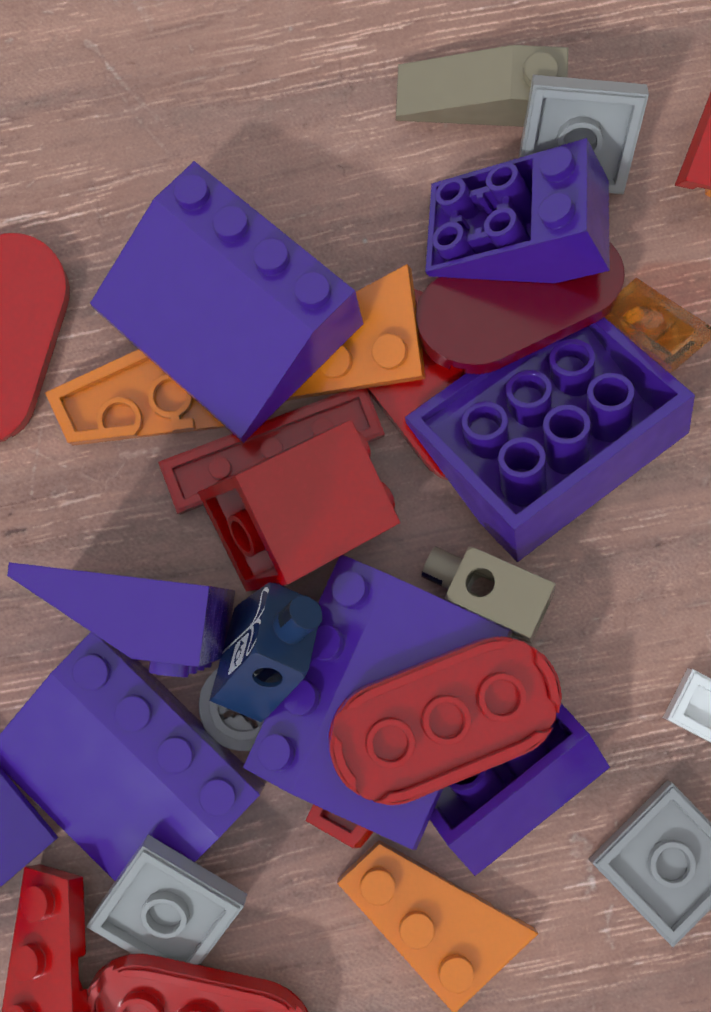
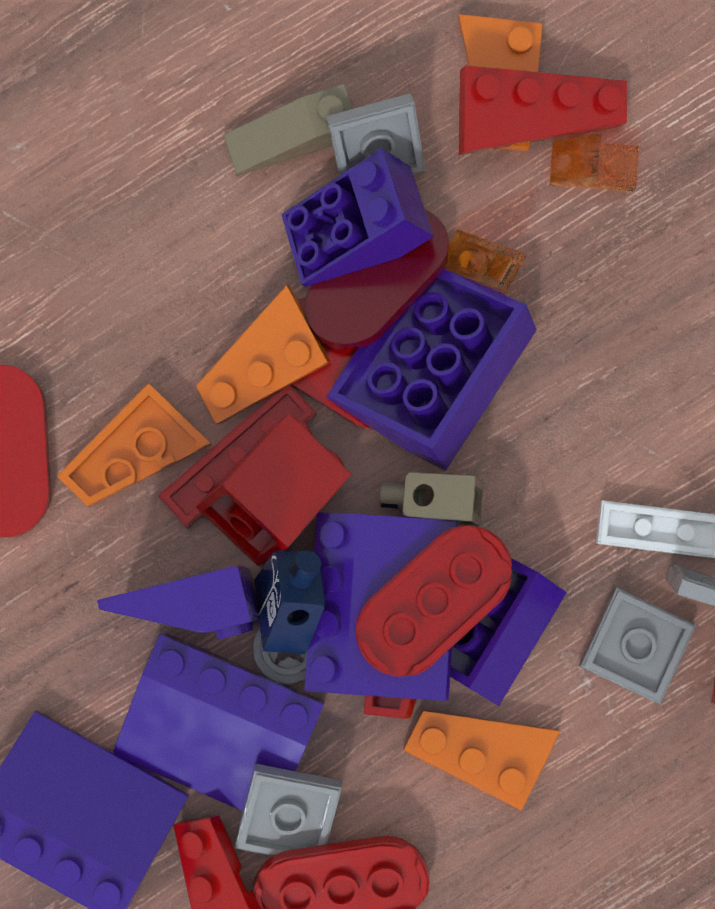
camera: 20 degrees left, 0 degrees up
dark purple slope [90,161,363,443] -> none

